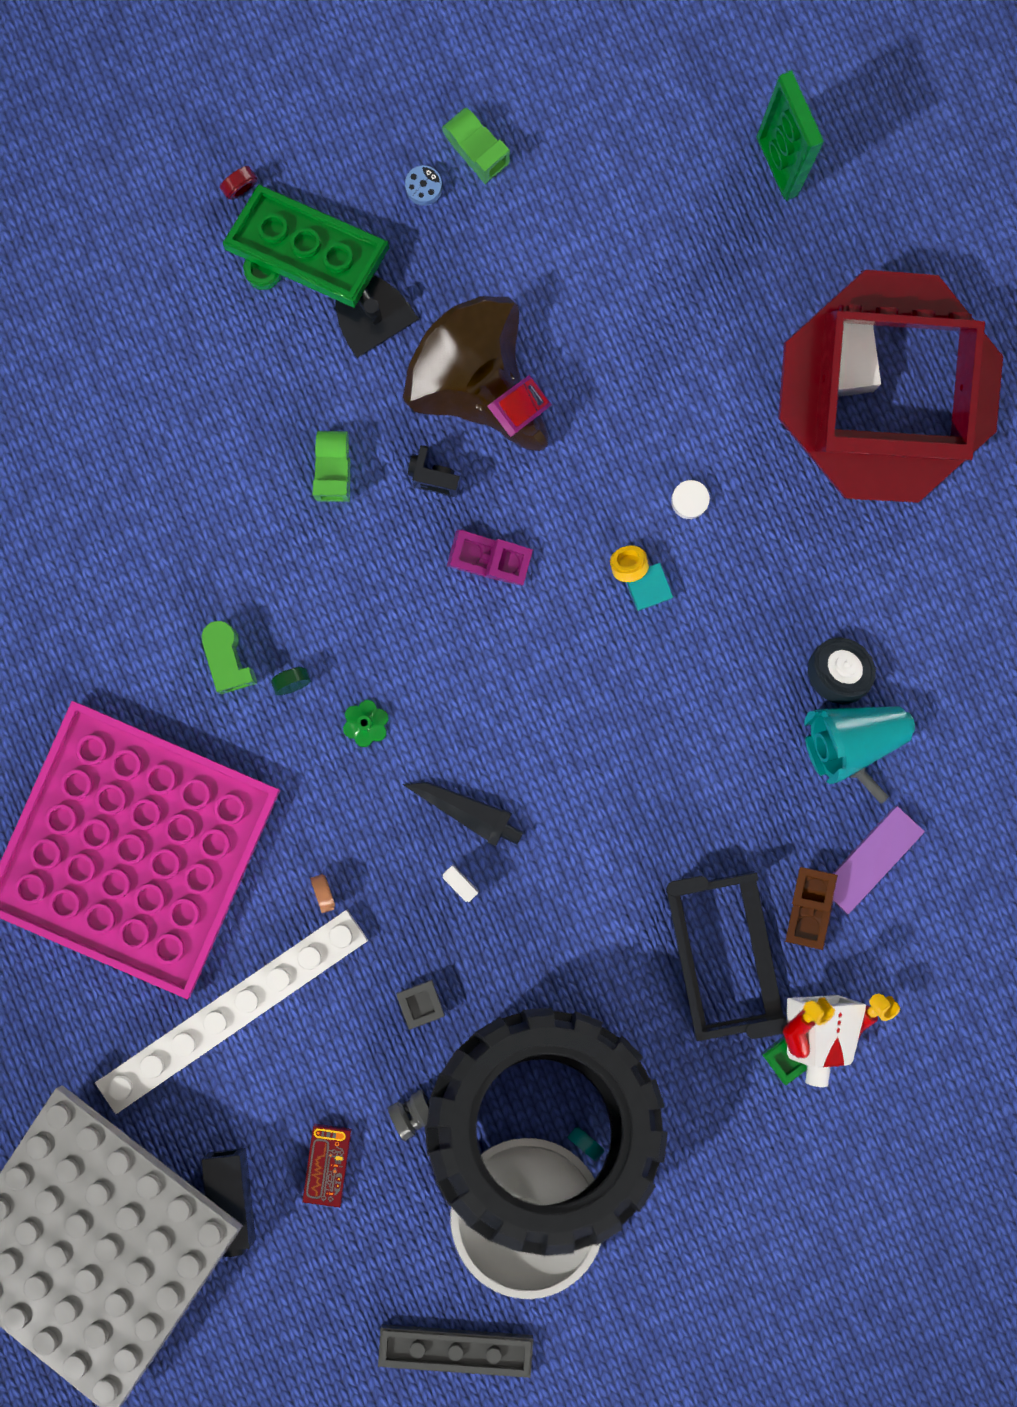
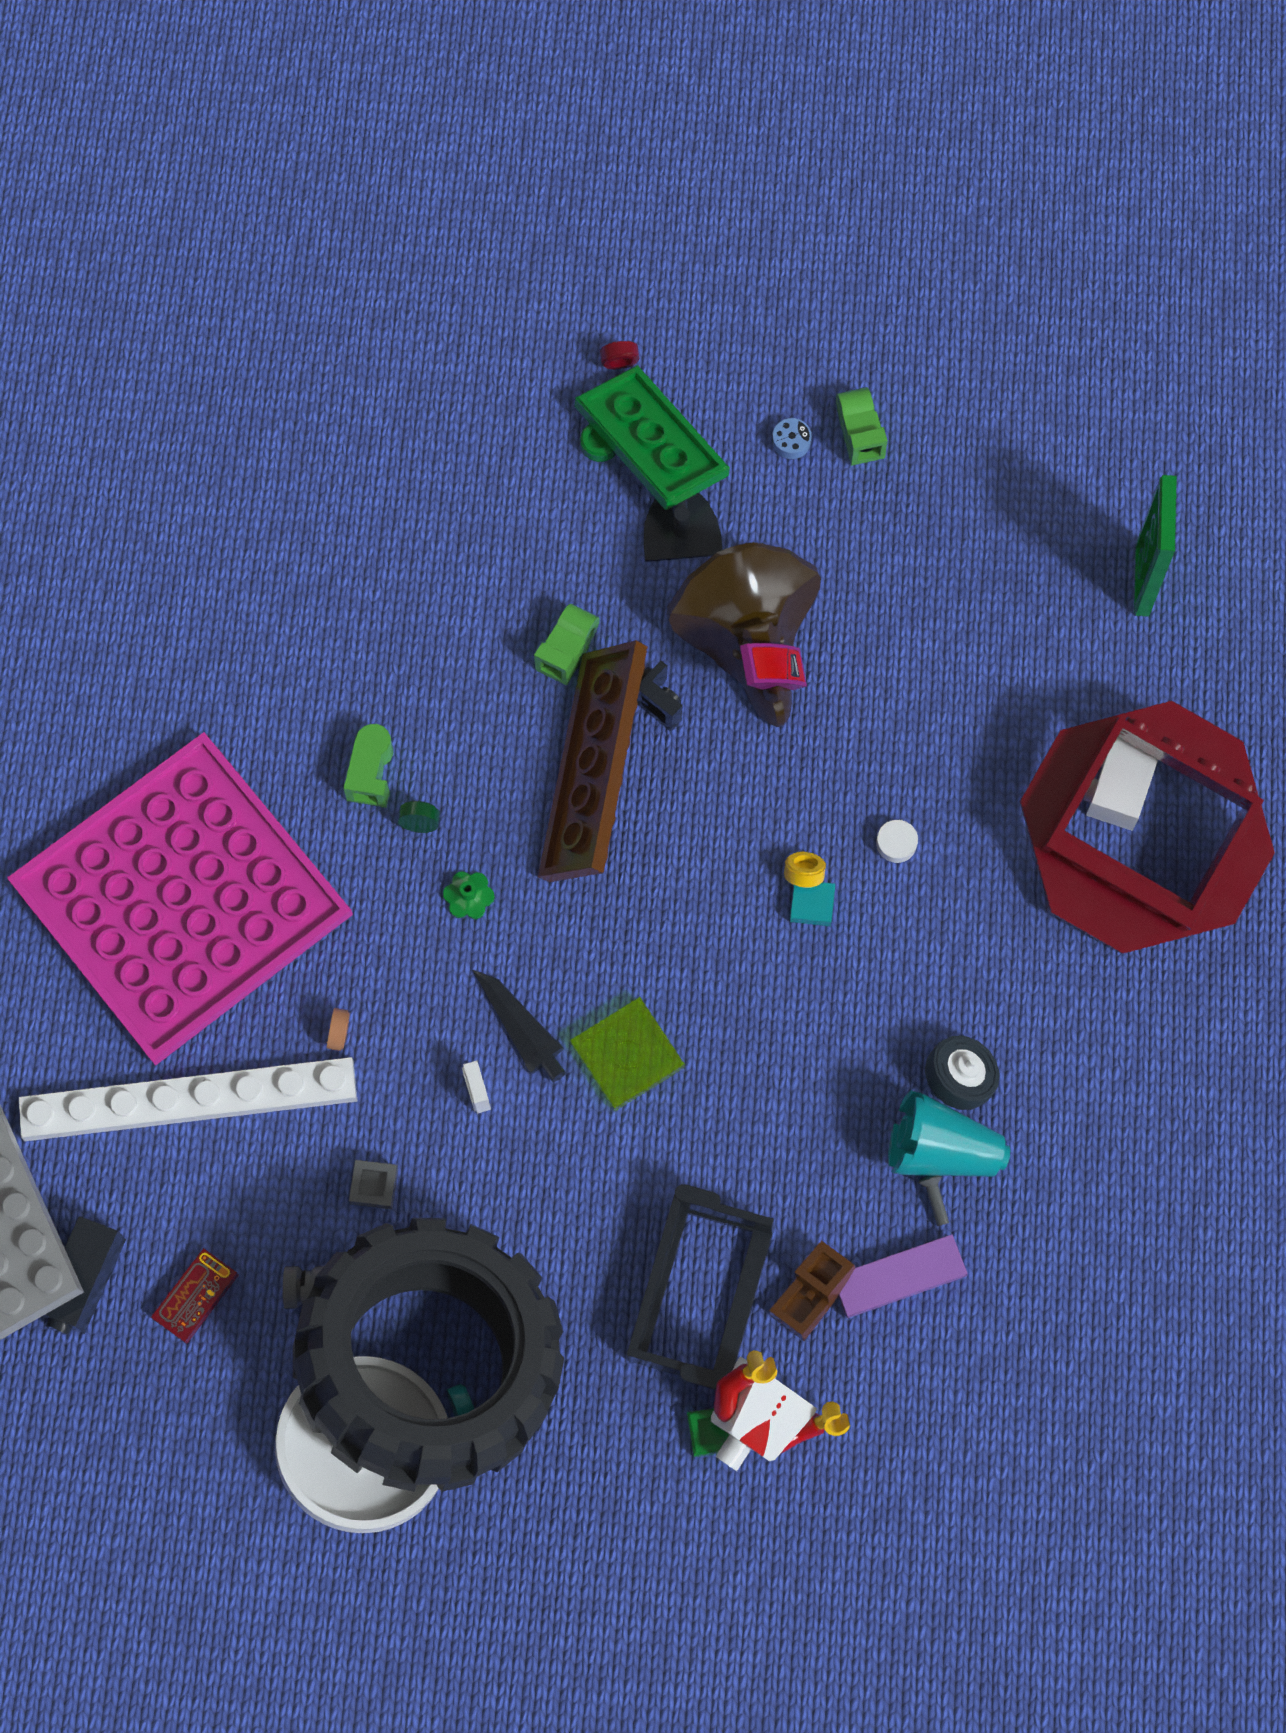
camera: 30 degrees right, 15 degrees down
dark grey tile [378,1324,533,1378] -> none
magenta slope [447,529,533,586] -> none
none -> reddish brown plate [538,640,648,882]
none -> clear neon green tile [570,997,685,1111]

